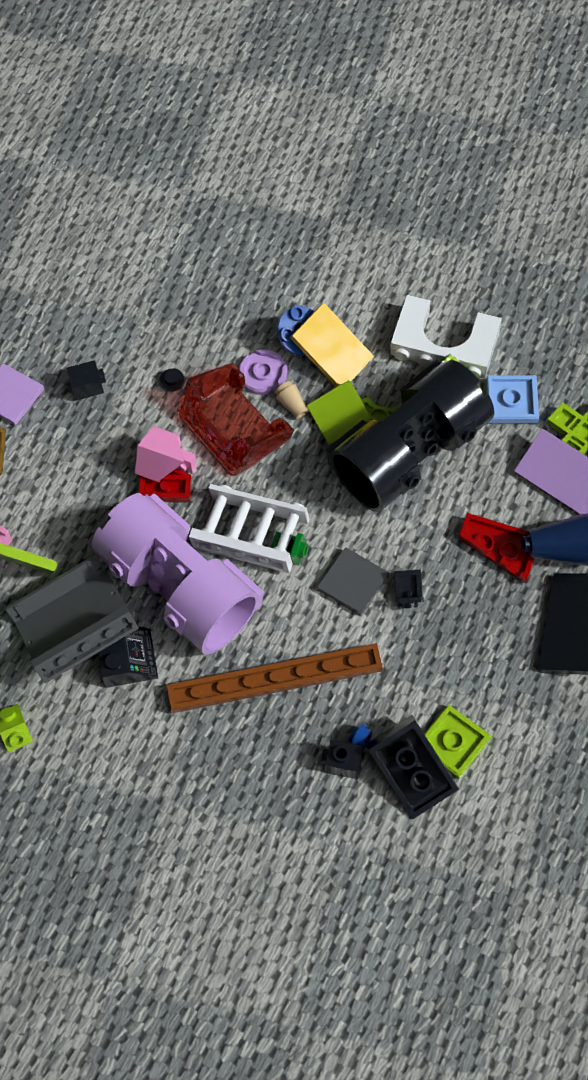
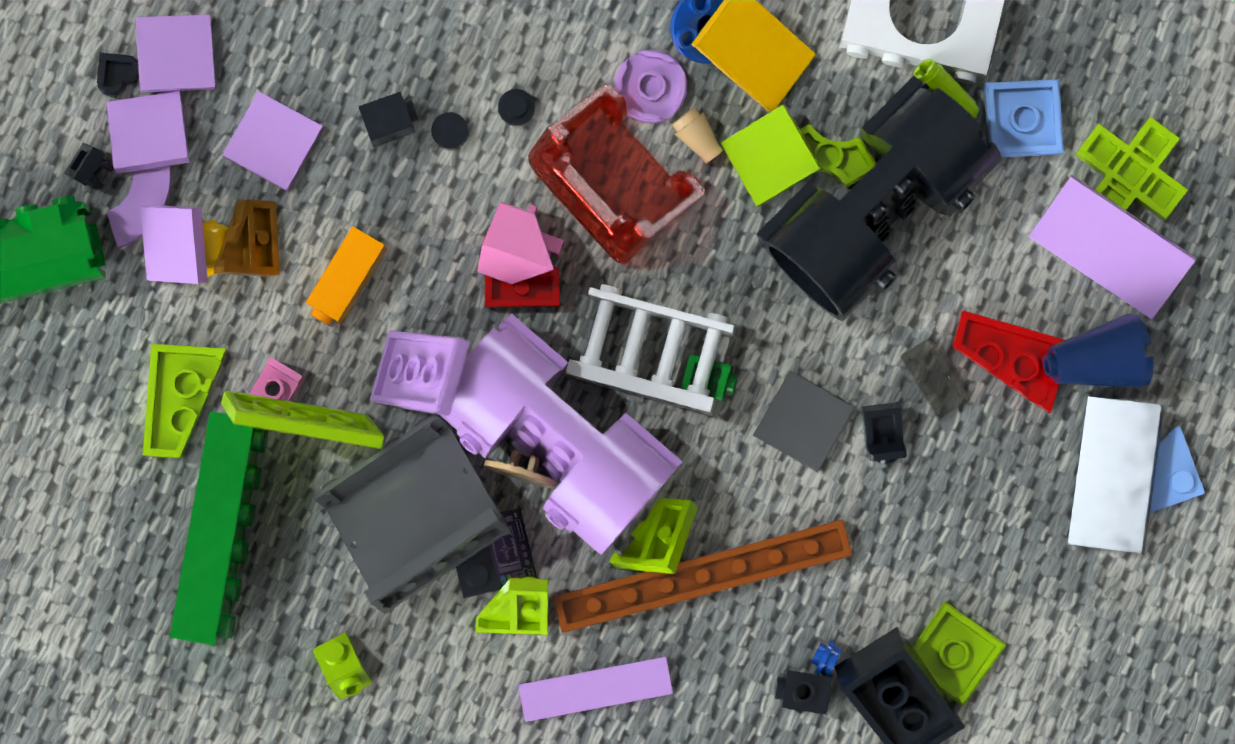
camera: 10 degrees left, 20 degrees up
none -> light orange brick [306,226,387,326]
none -> lavender tile [370,330,470,416]
none -> black tile [431,112,469,151]
none -> lime wing [475,577,548,635]
none -> tan piece [484,450,557,489]
none -> lavender tile [518,657,673,722]
none -> lime wing [610,498,698,574]
none -> clear smoke tile [899,336,971,419]

